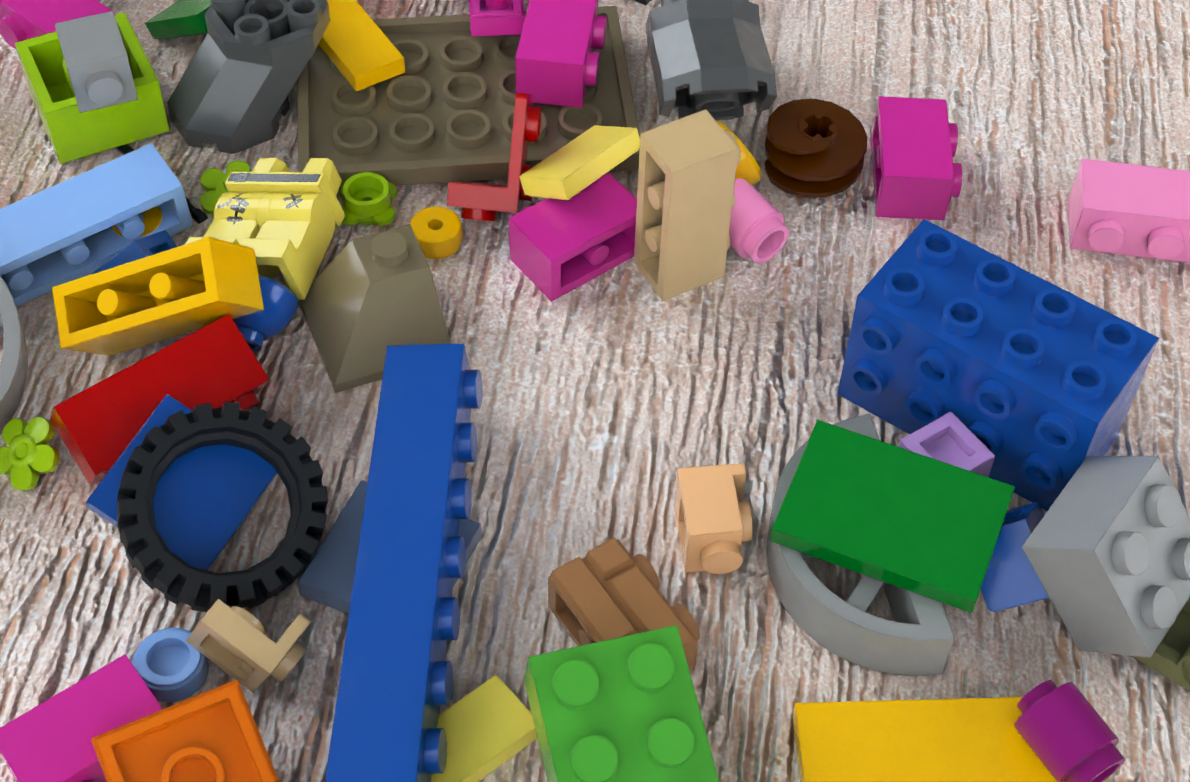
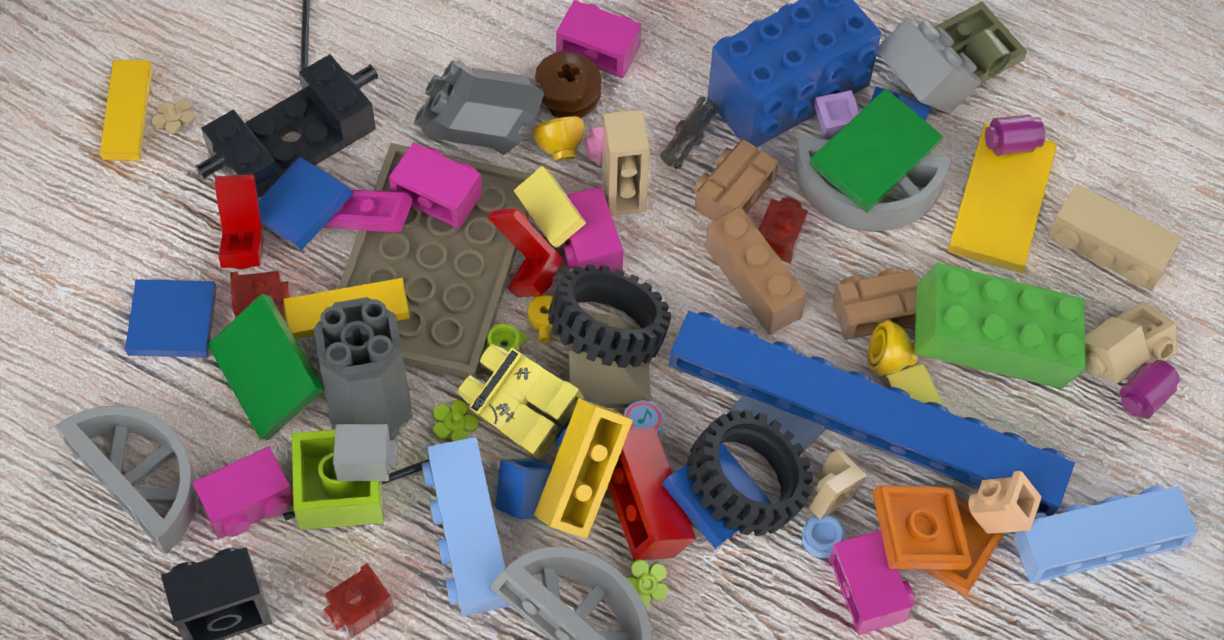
camera: 70 degrees left, 10 degrees up
light nougat brick [674,463,753,574] -> none
none -> black tyre [548,265,671,368]
none -> light blue tile [623,400,664,436]
none -> clear smoke pin [660,97,719,169]
none -> medium nougat brick [694,139,778,220]
none -> medium nougat brick [705,207,807,335]
none -> clear red brick [758,197,808,263]
none -> yellow brick [867,320,919,376]

